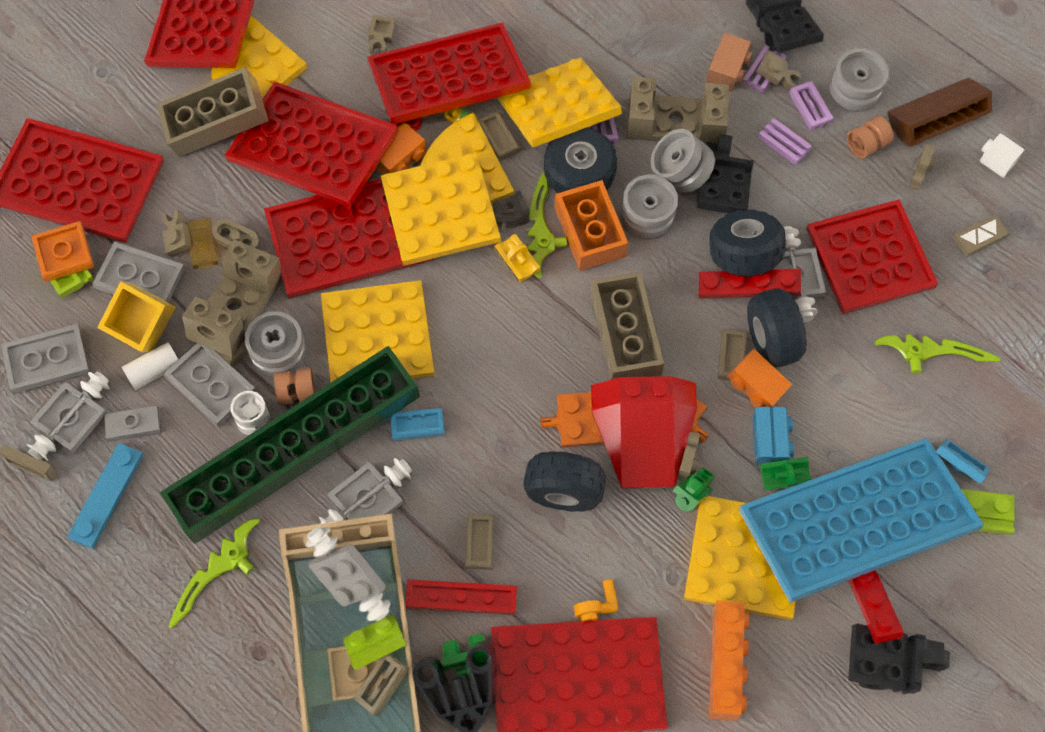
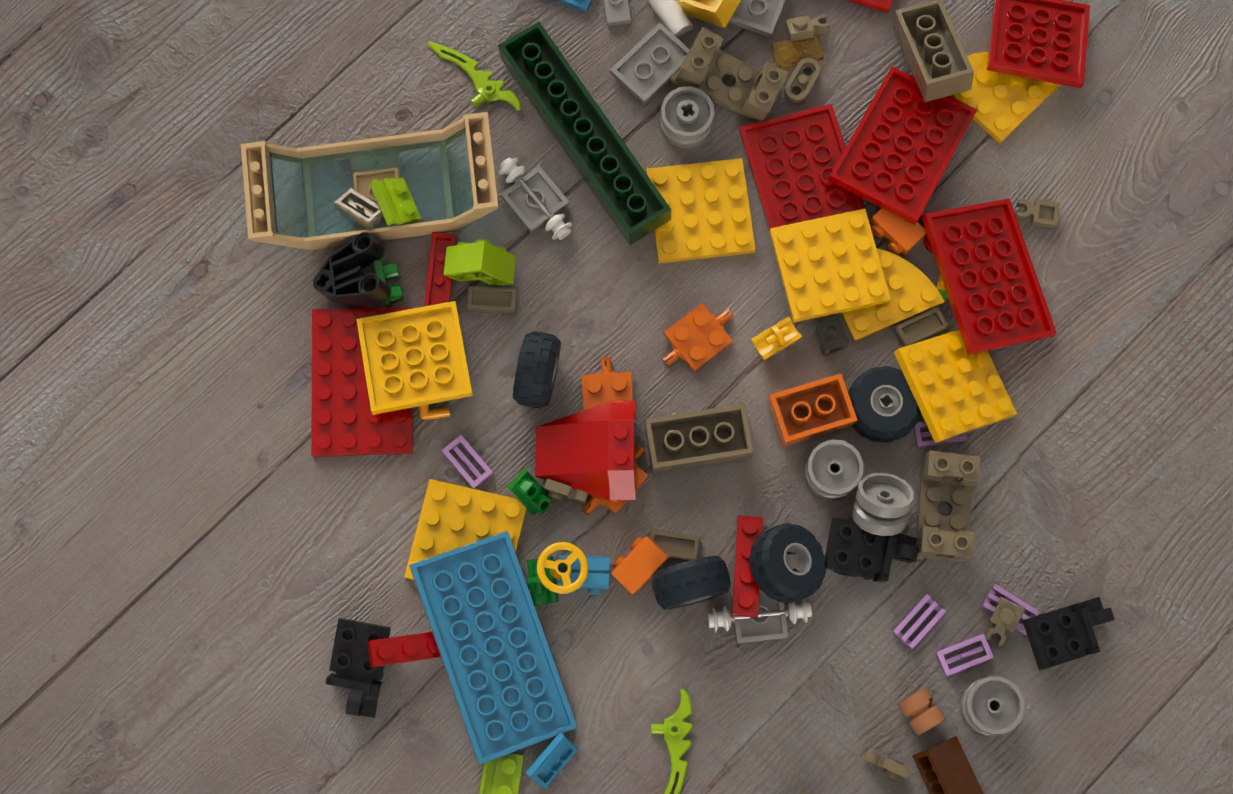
camera: 90 degrees right, 10 degrees up
white wheel [231,391,270,435] -> none
nougat wheel [274,368,315,406] -> none
light grey plate [306,526,390,621] -> none
dark azure plate [390,408,445,441] -> none
lime piece [527,172,567,278] -> none
nougat brick [706,32,753,92] -> none
orange brick [708,600,749,721] -> none
red plate [806,199,938,314] -> none
none -> yellow plate [356,301,473,415]
none -> lavender tile [441,435,493,489]
none -> lime brick [444,239,516,286]
none -> yellow piece [537,542,588,594]
none -> orange plate [662,302,734,372]

